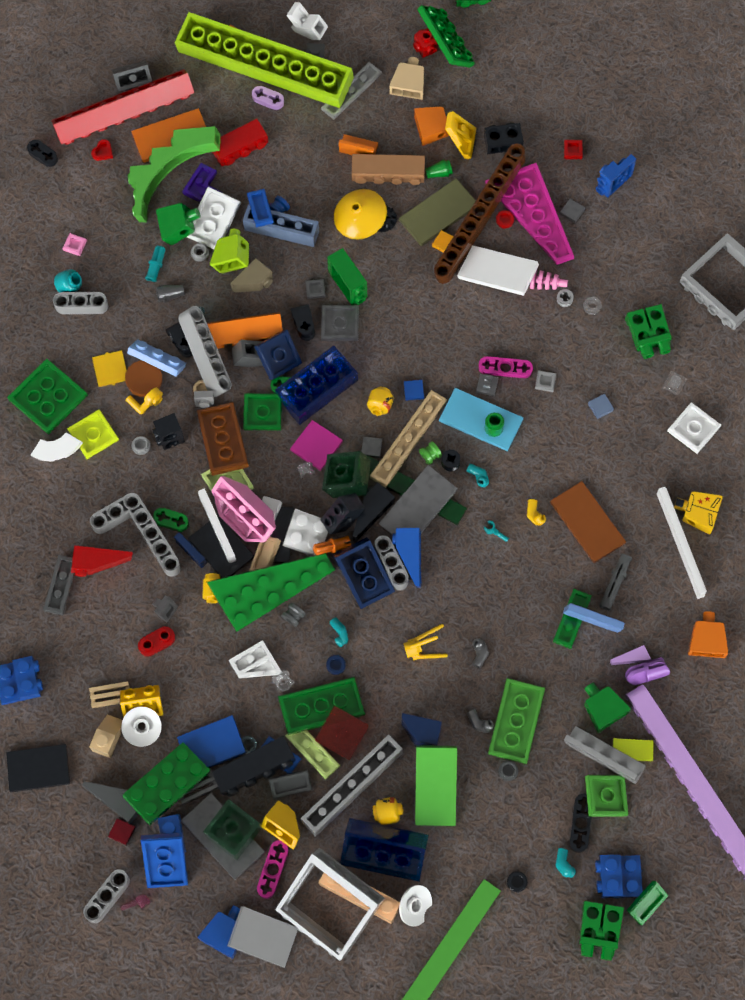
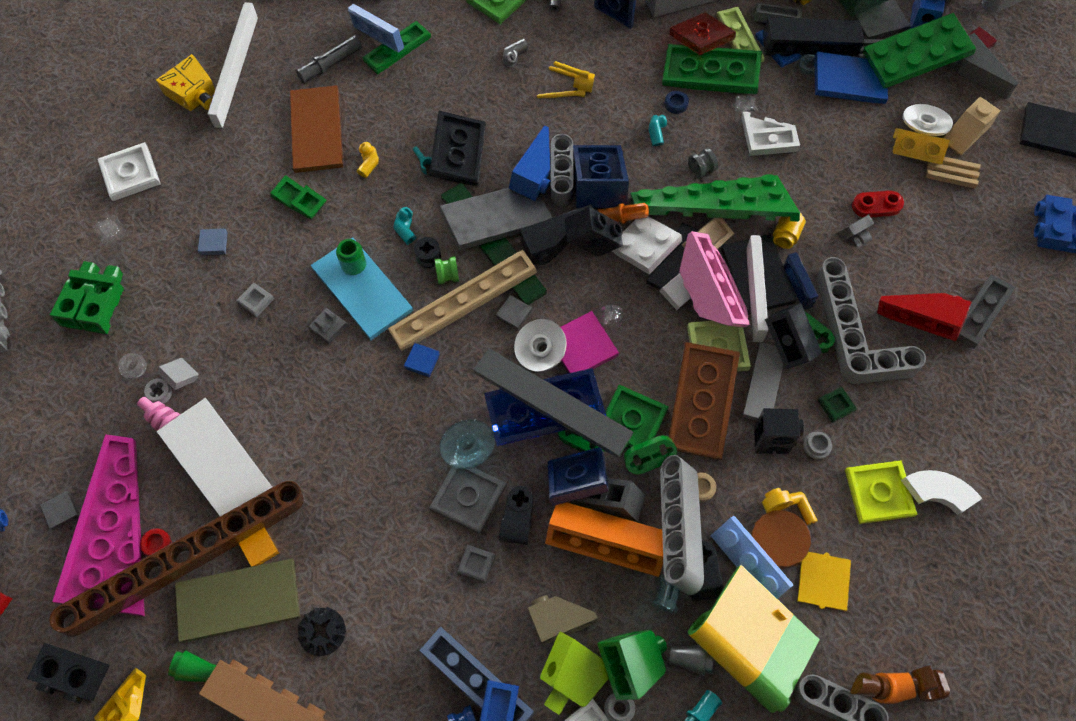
camera: 155 degrees left, 5 degrees down
green plate [7,359,88,435] -> none
light grey plate [194,391,215,408] -> none
clear green brick [322,451,371,498] -> none
green window [327,248,367,305] -> none
yellow dish [333,189,387,240] -> none
yellow head [367,387,394,416] -> none
dark pink beam [478,356,533,378] -> none
none -> light grey tile [158,358,199,390]
none -> green slope [270,175,327,220]
none -> black tile [429,111,486,185]
none -> clear light blue dish [440,419,495,469]
none -> dark grey tile [473,348,633,458]
none -> white dish [514,319,567,372]
none -> green torso [597,630,667,700]
none -> green beam [624,435,677,475]
none -> yellow door [688,565,820,713]
none -> light grey tile [742,342,784,421]
none -> black brick [765,303,822,369]
none -> dark green tile [817,386,857,423]
none -> reddish brown piece [850,665,950,704]

